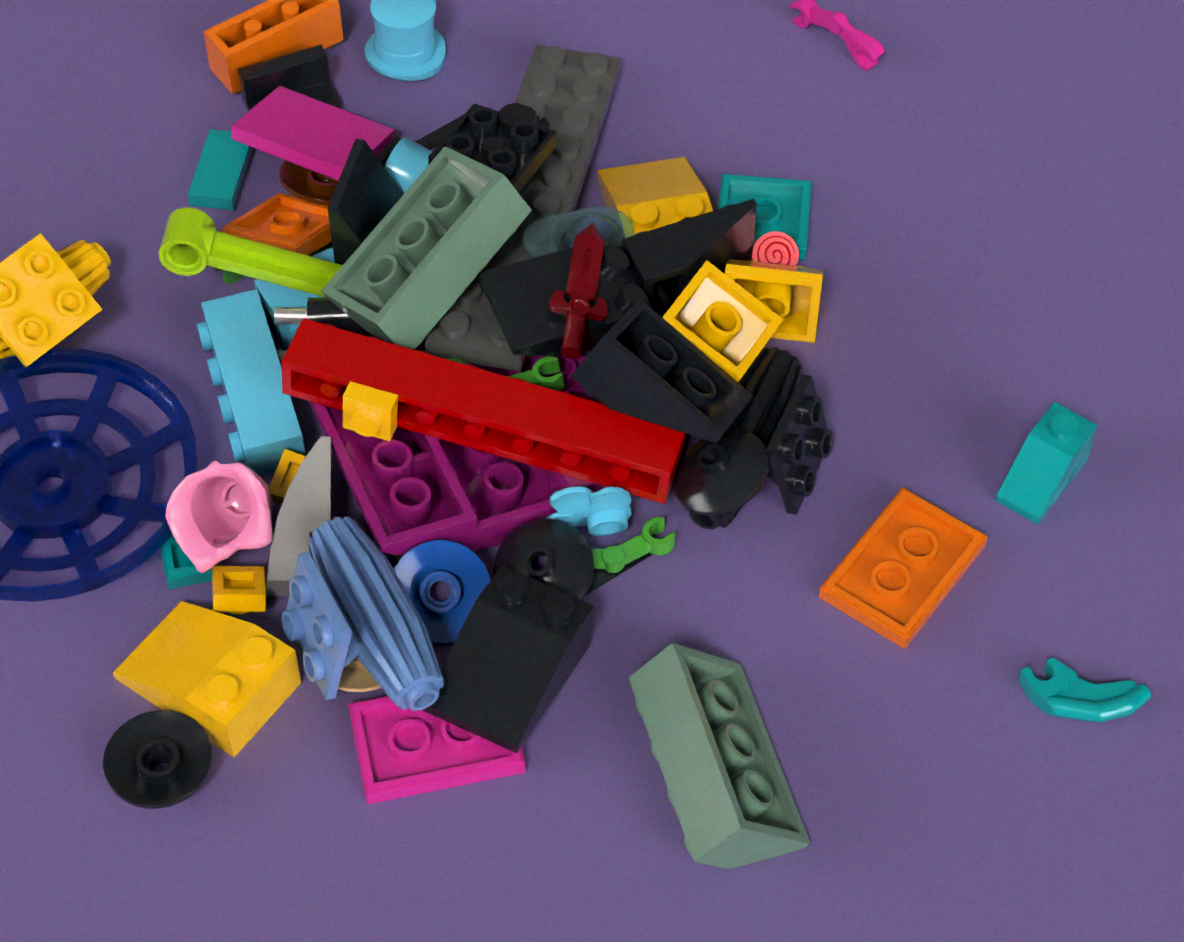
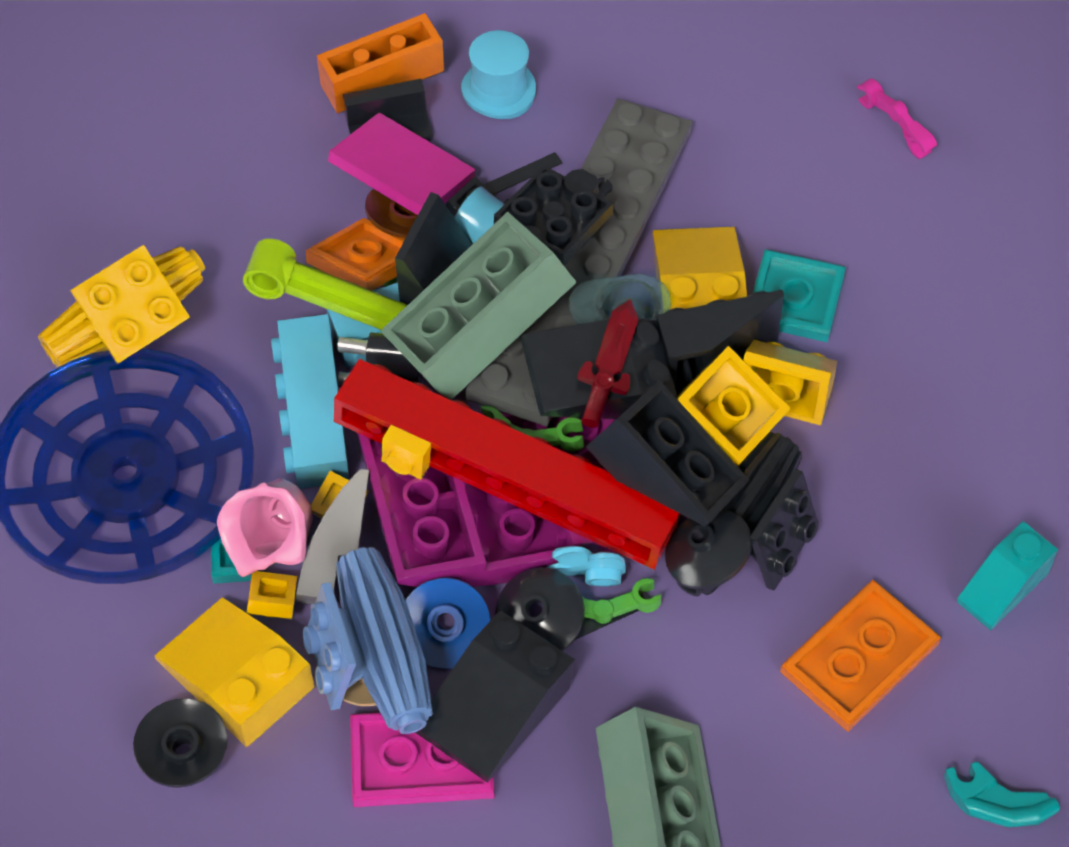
camera: 10 degrees right, 5 degrees up
teal tile [187,129,254,211] -> none
coral tile [752,231,799,266] -> none

